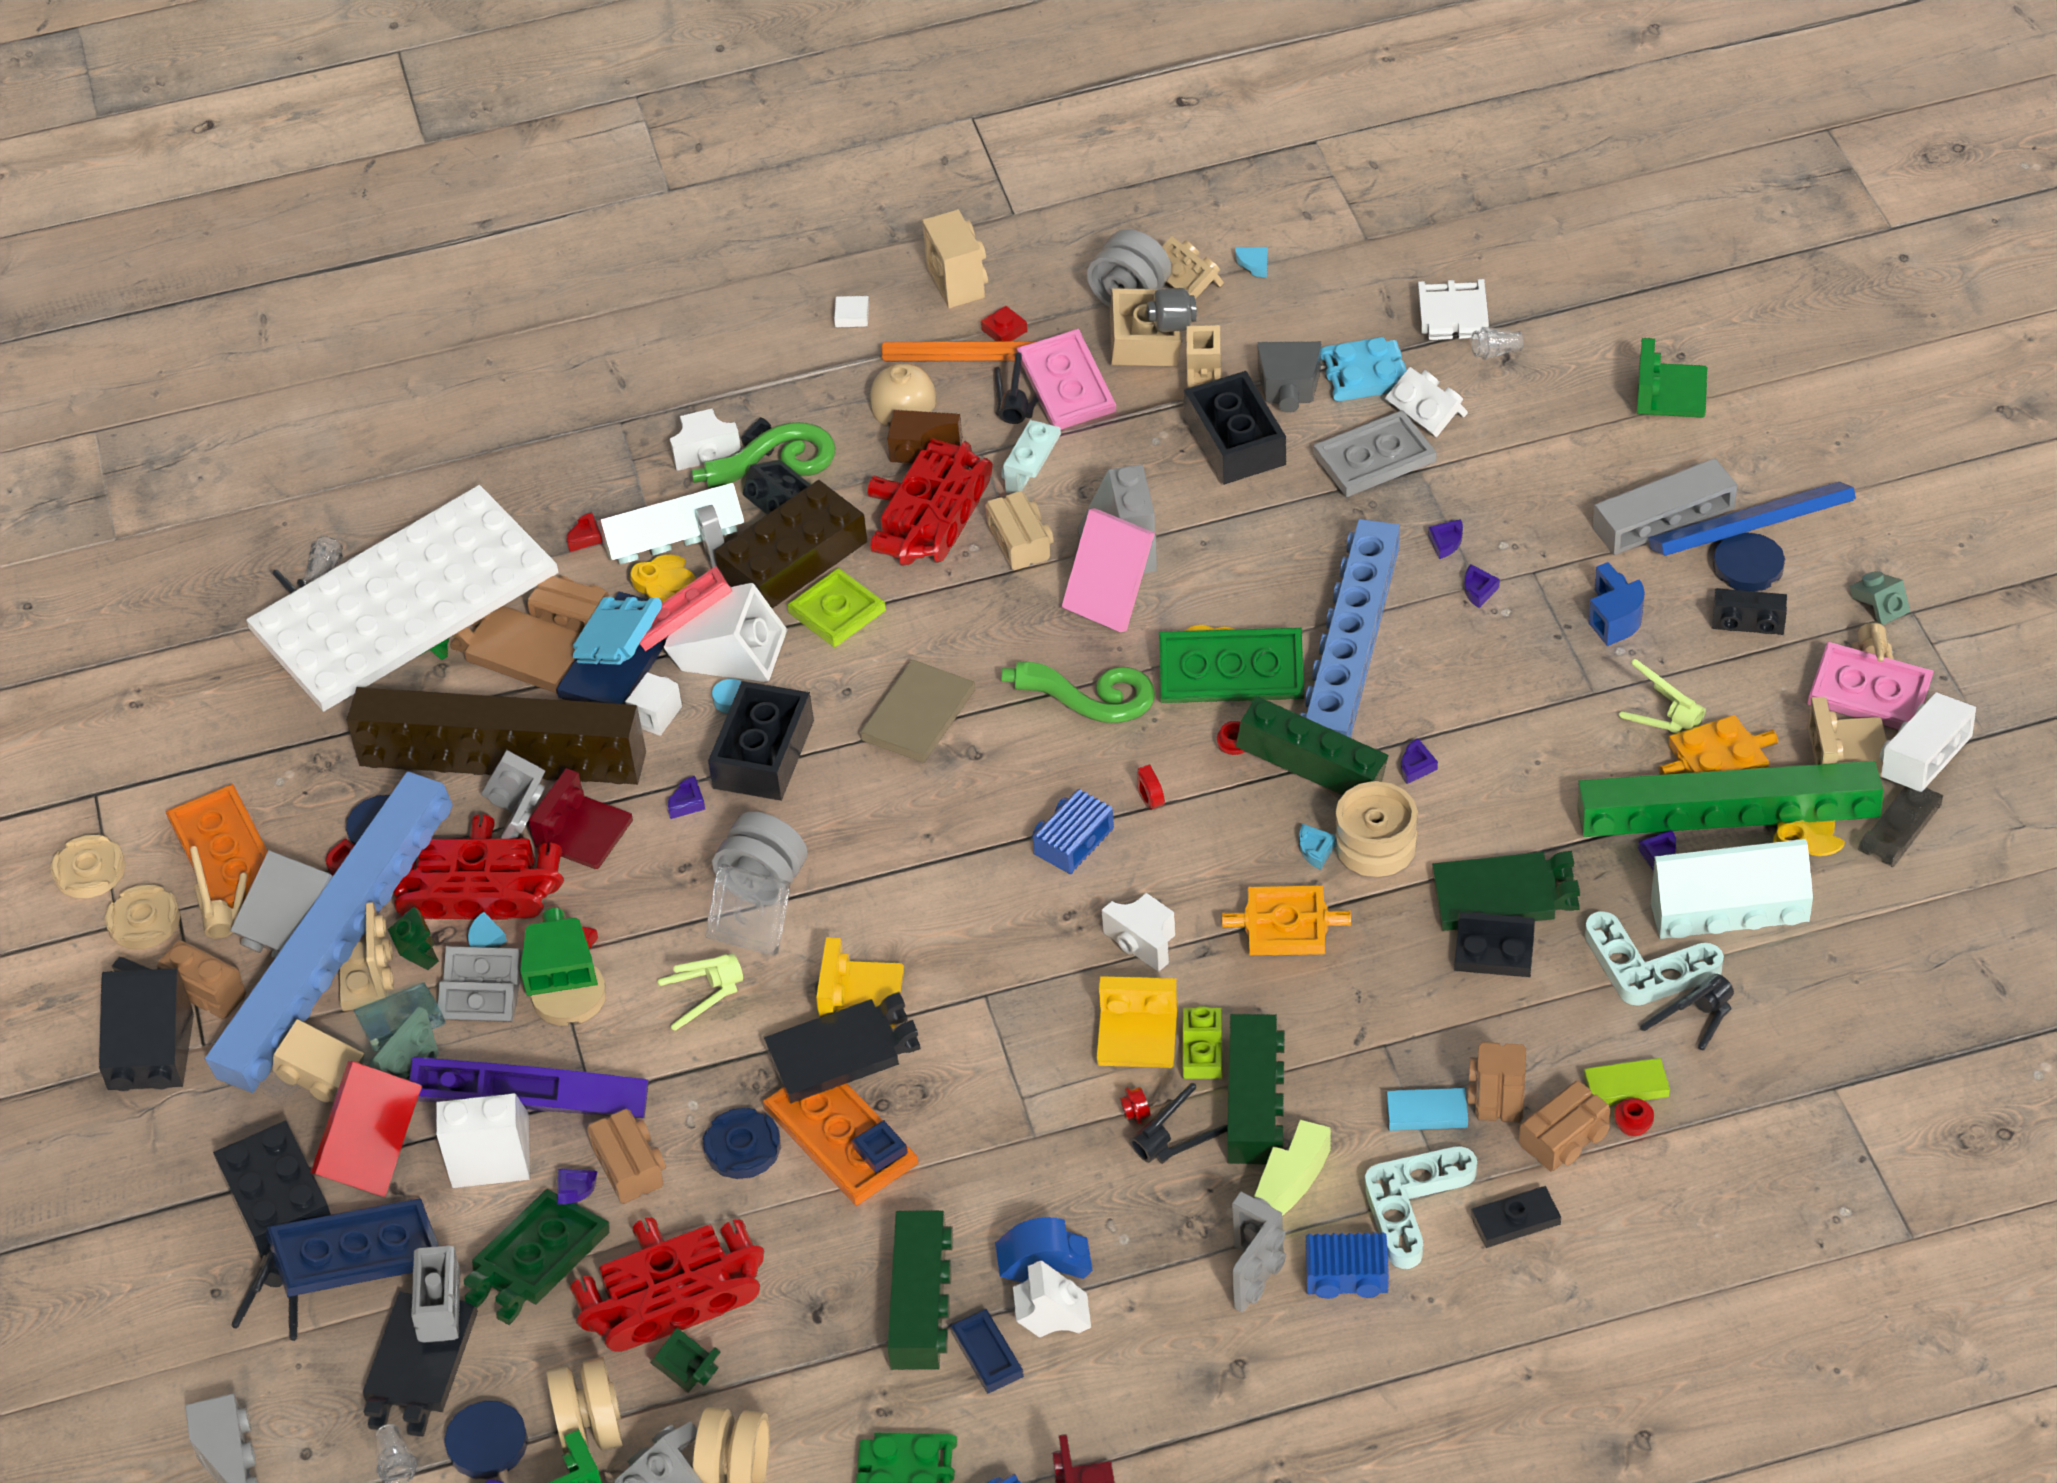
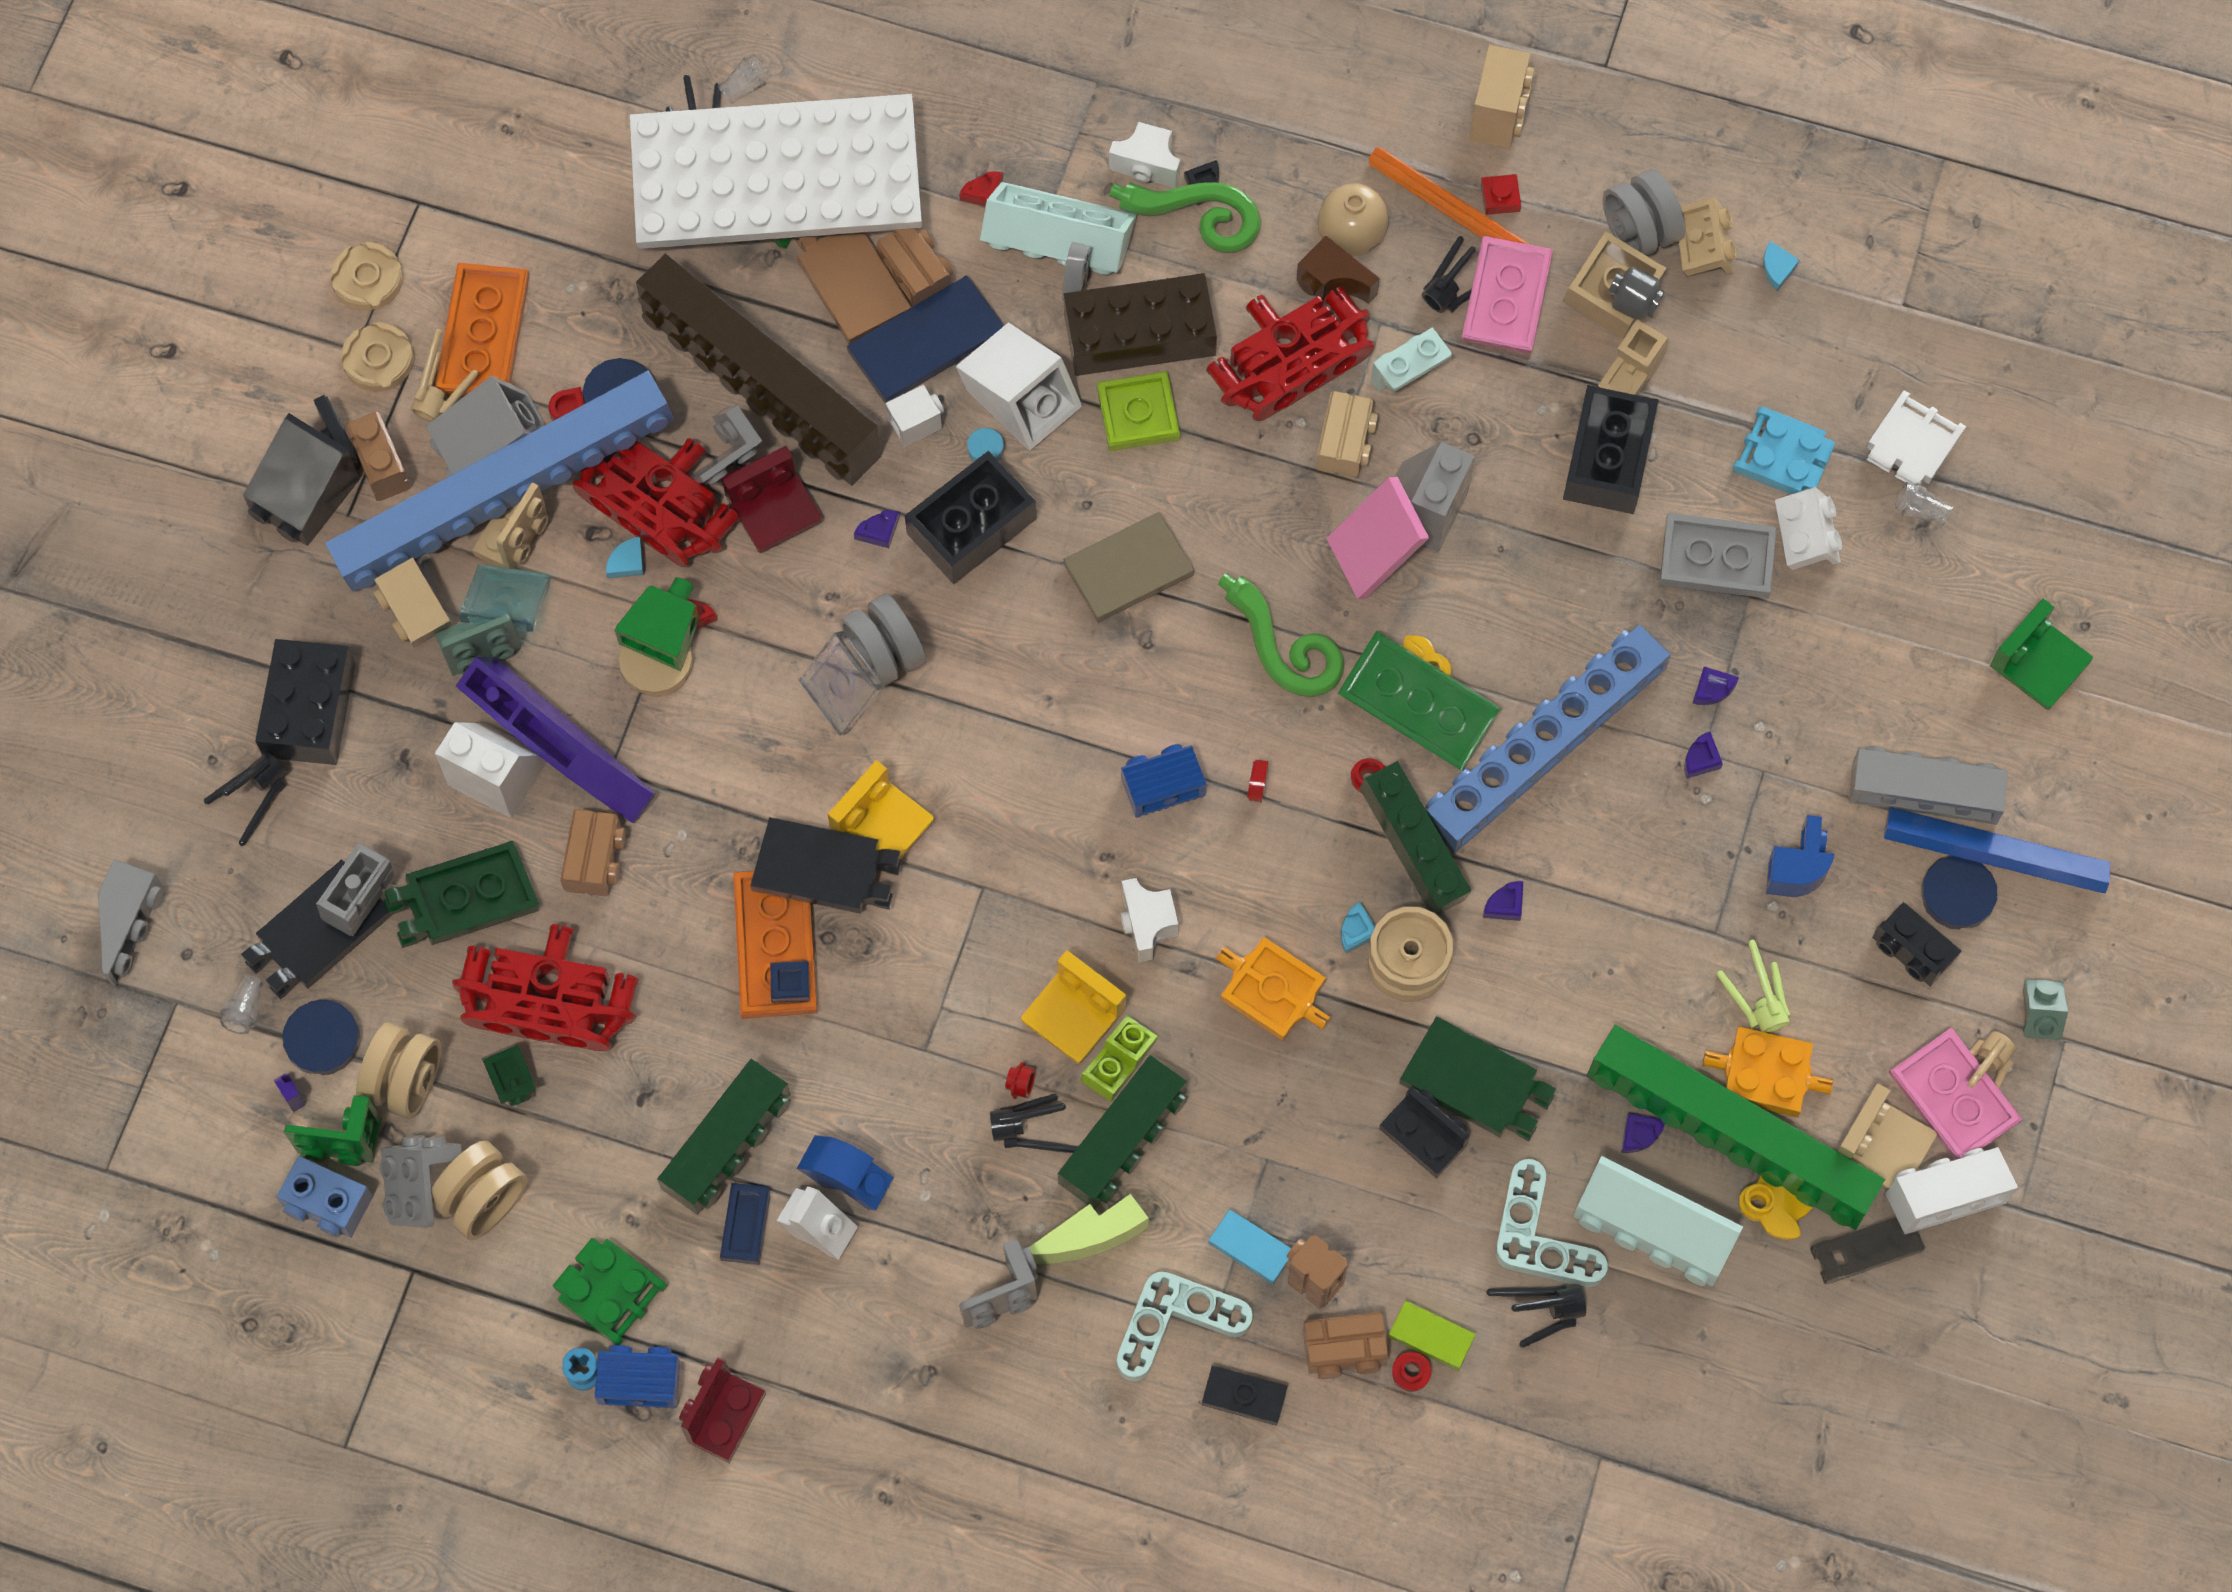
camera: 30 degrees right, 20 degrees up
dark blue tile [266,1198,439,1297] -> none
tile [310,1061,422,1197] -> none
dark green bracket [388,907,439,970] -> none
light grey slope [437,946,523,1022] -> none
dark purple tile [557,1169,597,1204] -> none
medium azure plate [573,597,662,665] -> none
yellow plate [630,554,697,603] -> none
coral tile [640,566,732,651] -> none
yellowish green plant [657,953,743,1031] -> none
dark blue tile [703,1107,781,1179] -> none
black bracket [743,460,811,515] -> none
white tile [834,296,869,327] -> none
dark grey torso [1258,341,1321,412] -> none
blue brick [1306,1232,1389,1299] -> none

